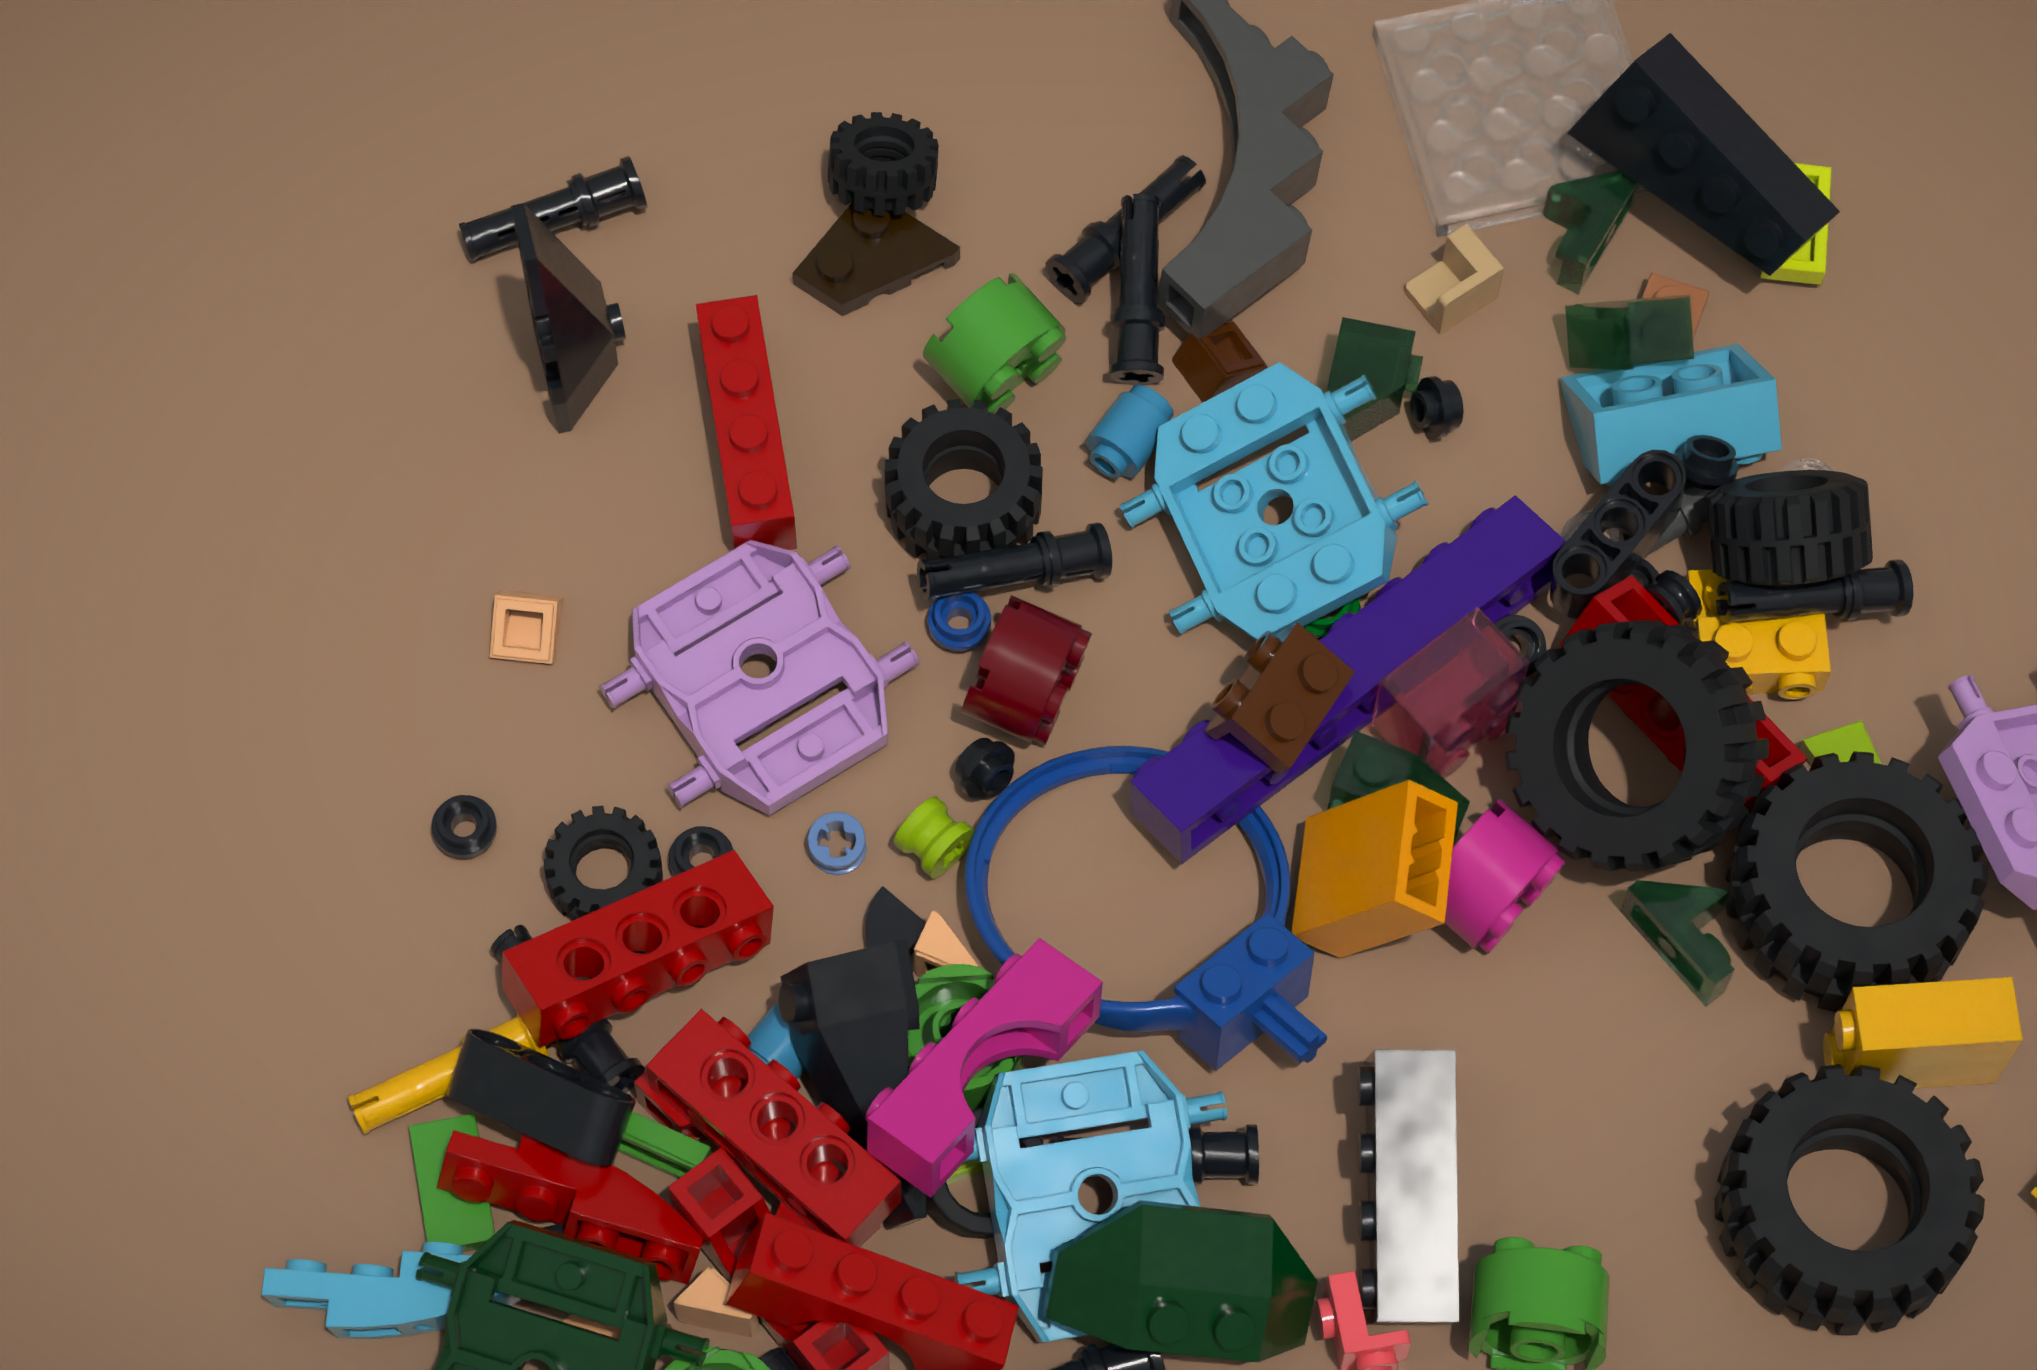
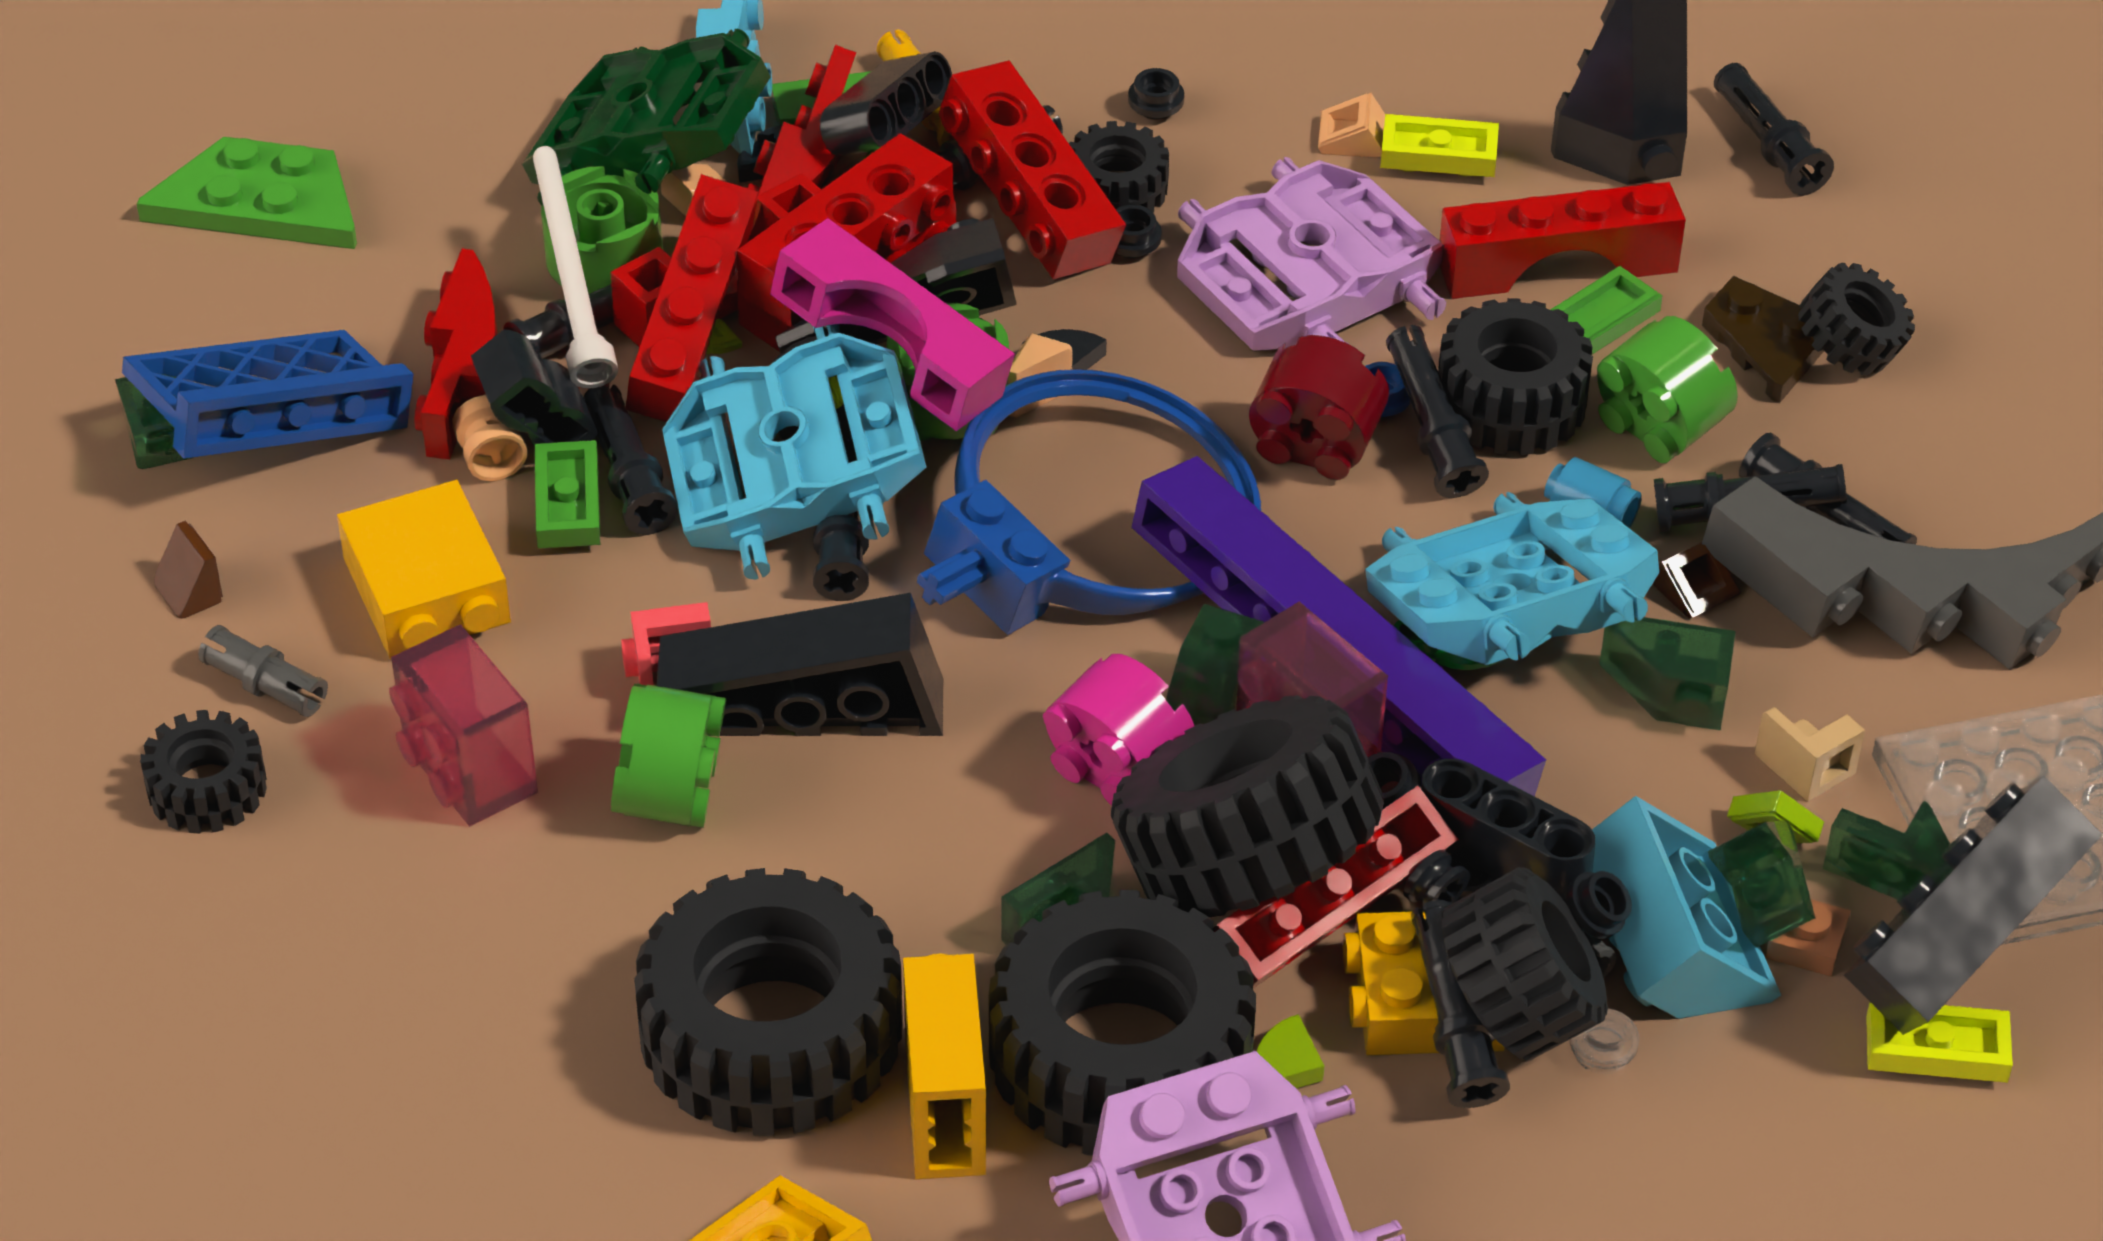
camera: 90 degrees right, 20 degrees down
medium blue bush [808,812,867,875] -> none
lime wheel [893,796,975,879] -> none
black plate [955,738,1015,800] -> none
dark green wedge [1043,1200,1318,1362] -> none
reddish brown bracket [1205,622,1355,774] -> none
light orange brick [1291,780,1458,958] -> none
black plate [1410,376,1464,439] -> none
none -> neon yellow plate [1380,114,1499,177]
none -> bright green tile [1550,266,1663,354]
none -> lime tile [1727,790,1824,843]

